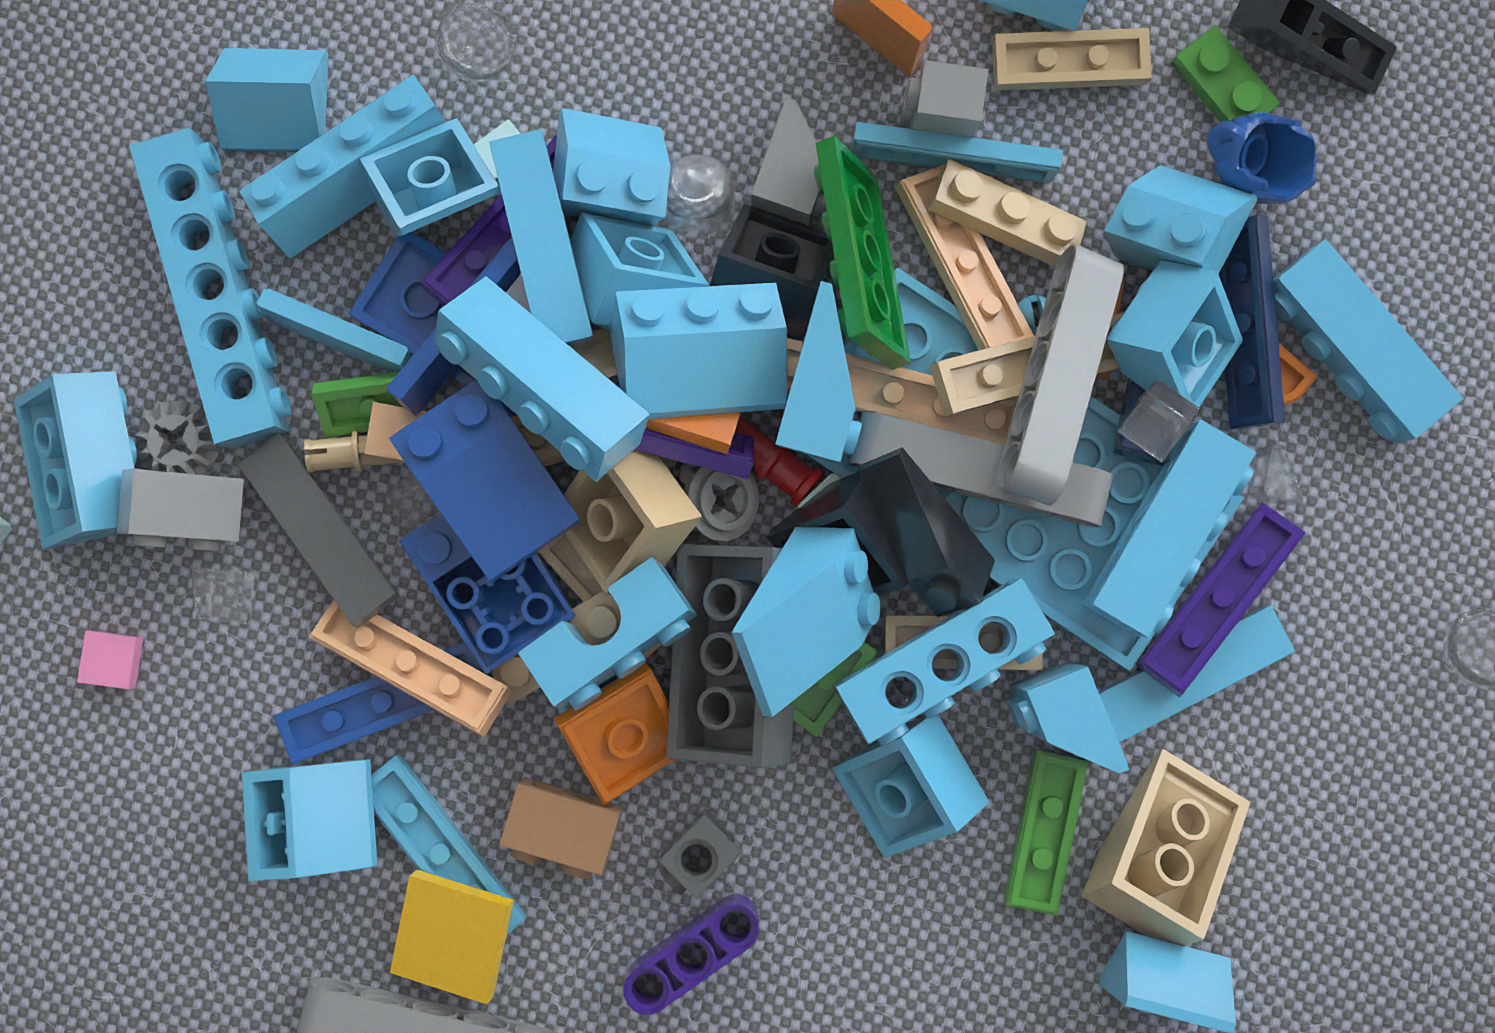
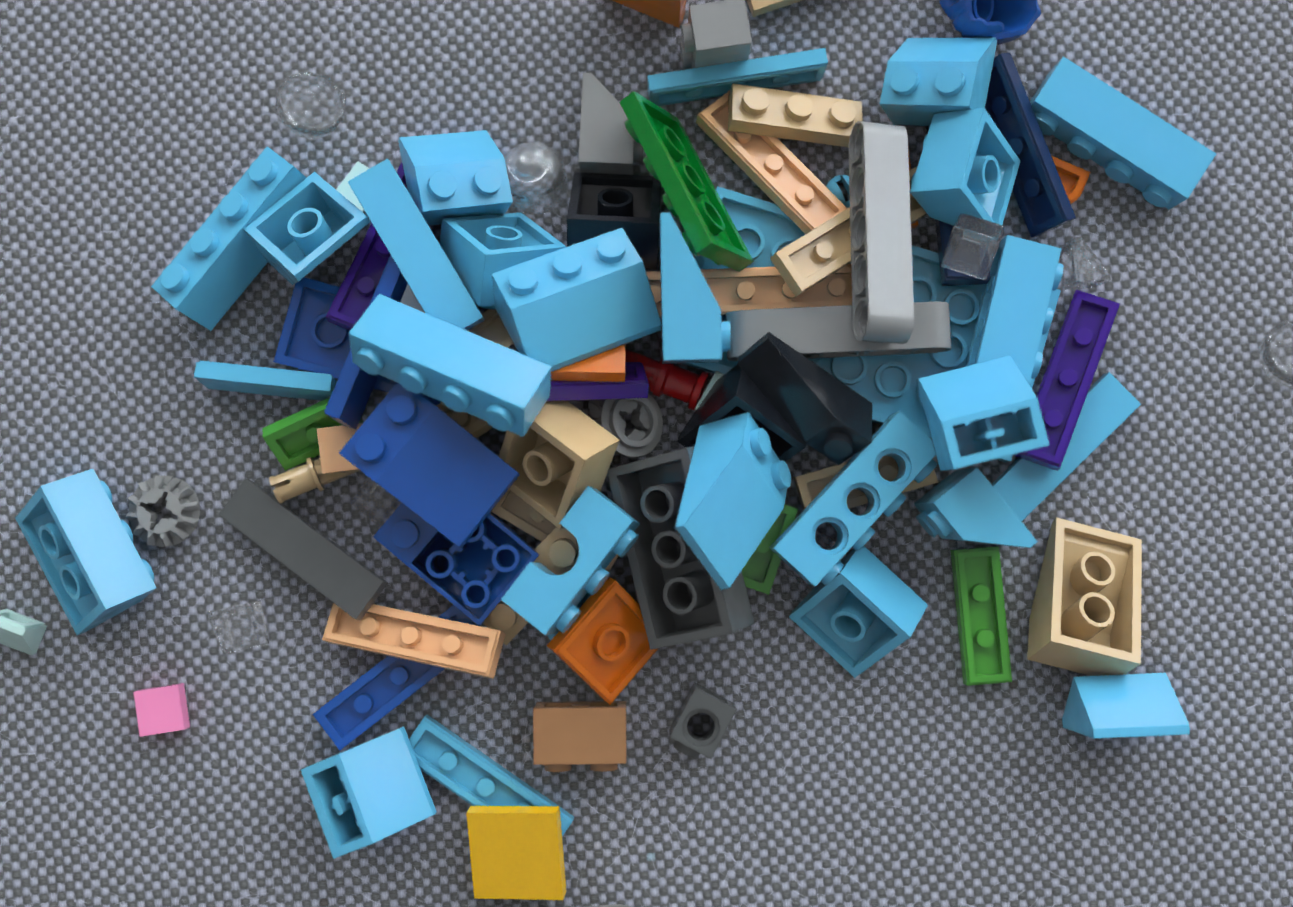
camera: 15 degrees left, 0 degrees up
light grey brick [117,469,244,551] -> none
medium azure brick [129,128,292,449] -> none
medium azure slope [205,48,328,153] -> none
dark purple beam [623,894,759,1015] -> none
none -> medium azure slope [917,356,1049,471]

